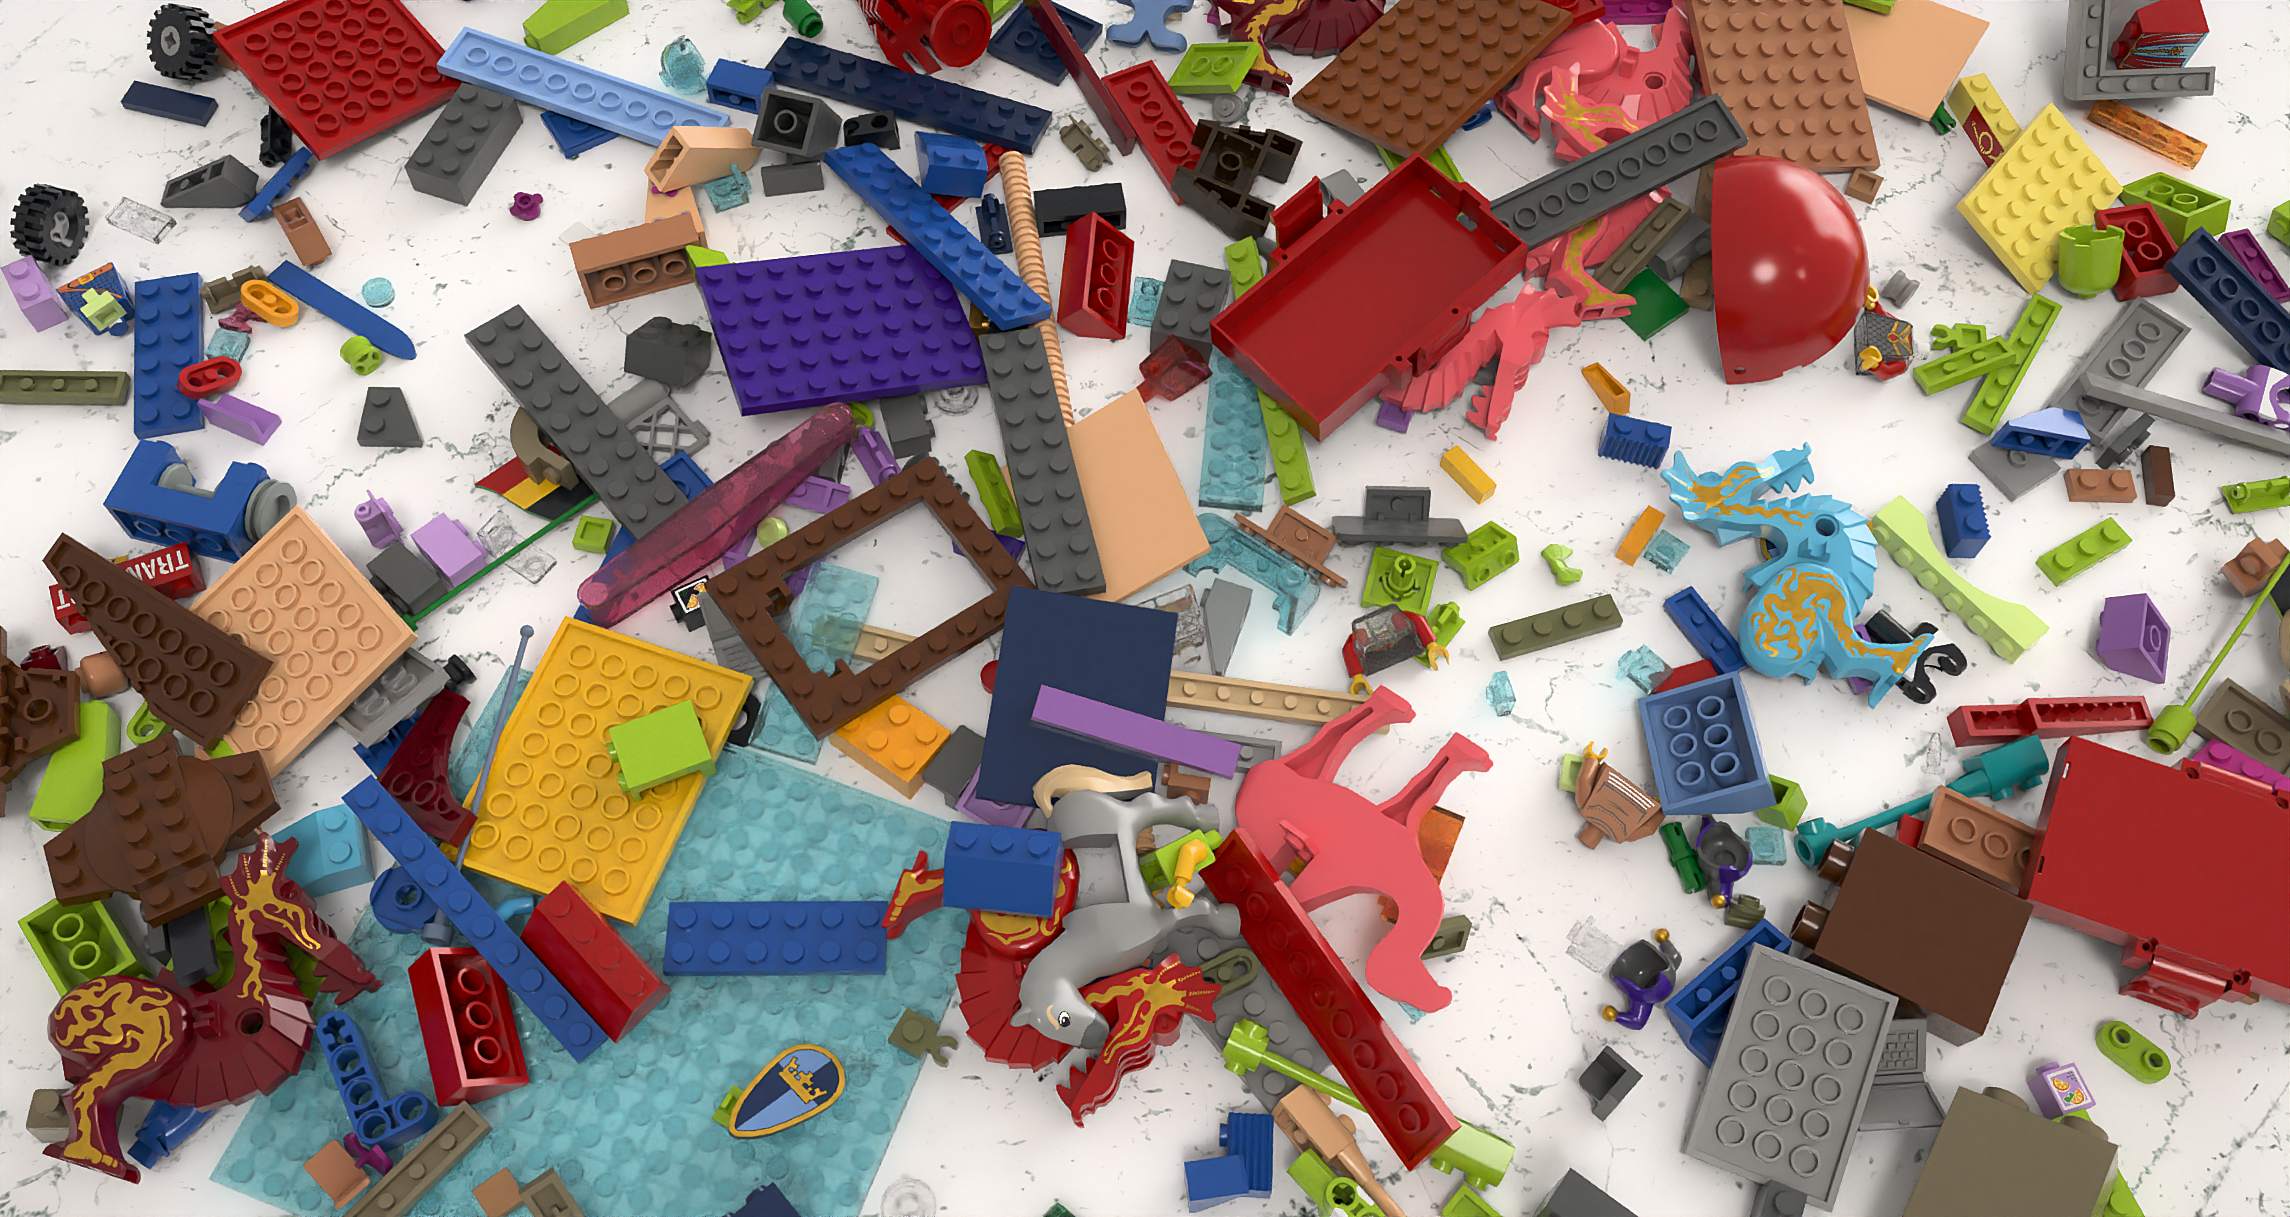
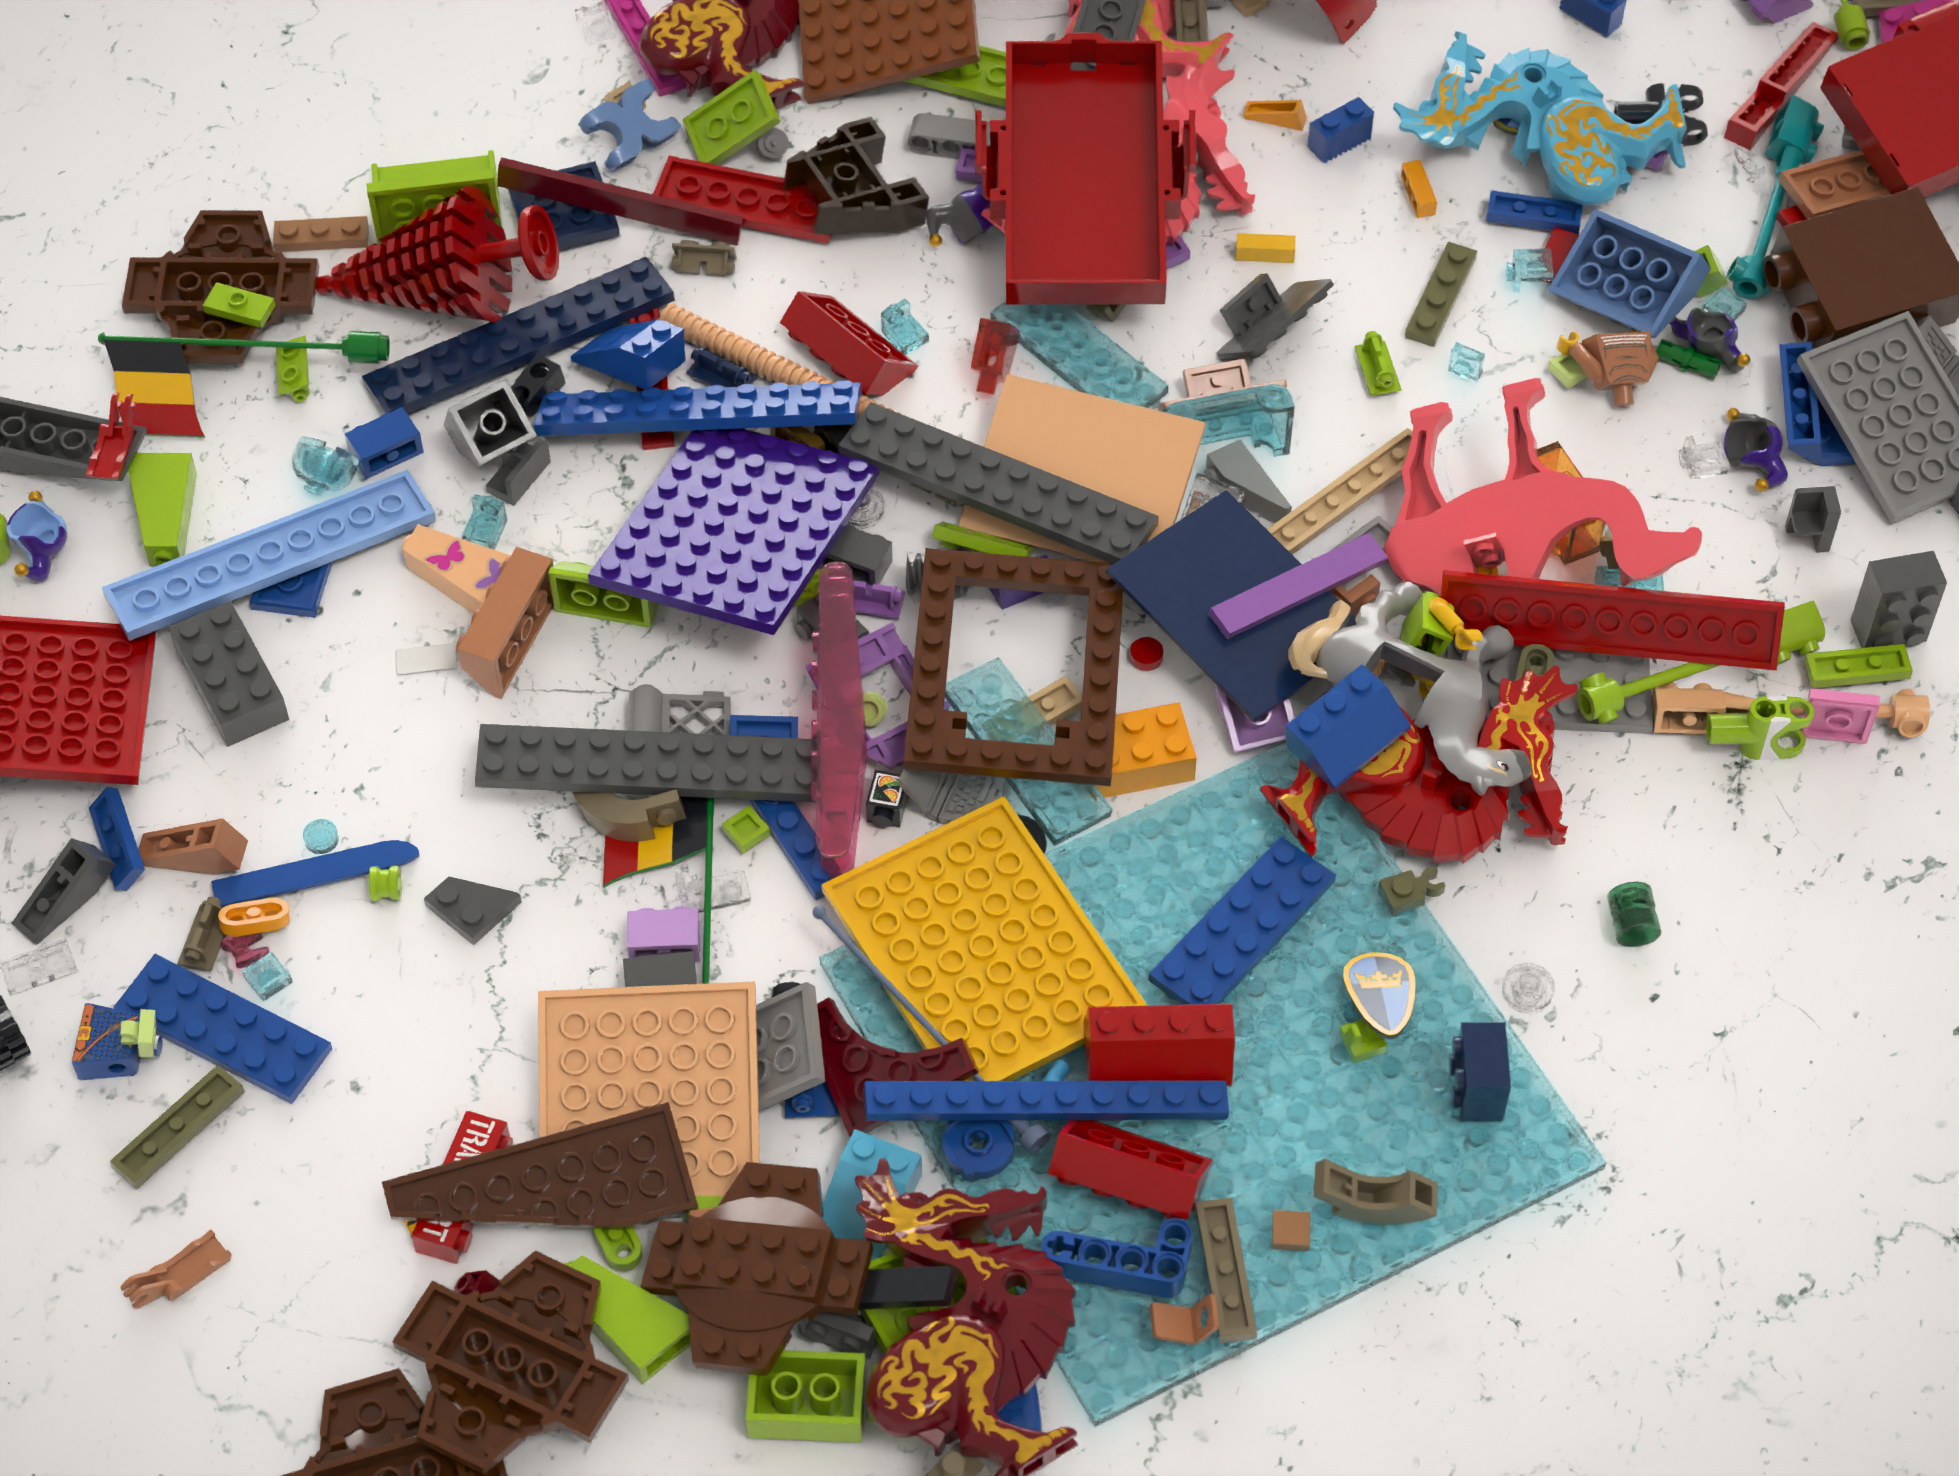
camera: 45 degrees left, 5 degrees down
lavender brick [1,255,68,333] -> none
nougat head [75,651,129,699] -> none
blue piece [103,439,297,564] -> none
red plate [177,356,242,399] -> none
medium lavender panel [197,393,282,446] -> none
black hinge [259,105,292,167] -> none
magenta piece [343,1133,394,1176] -> none
lavender hinge [354,489,405,549] -> none
magenta plate [510,192,543,221] -> none
lime panel [606,700,717,802] -> none
dark grey brick [624,316,712,388] -> none
light nougat slope [643,126,763,192] -> none
dark grey panel [922,725,985,811] -> none
black brick [1033,183,1126,238] -> none
dark grey brick [1149,259,1231,365] -> none
blue slope [1184,1155,1250,1213] -> none
blue brick [1219,1112,1274,1199] -> none
lime plate [1224,236,1317,506] -> none
clear torso [1342,604,1450,696] -> none
lime plate [1360,546,1439,618] -> none
lime bracket [1441,520,1520,591] -> none
lime piece [1541,544,1583,585] -> none
green tile [1619,268,1690,342] -> none
clear light blue plate [1643,529,1691,575] -> none
olive plate [1725,894,1766,930] -> none
yellowish green arch [1871,495,2050,665] -> none

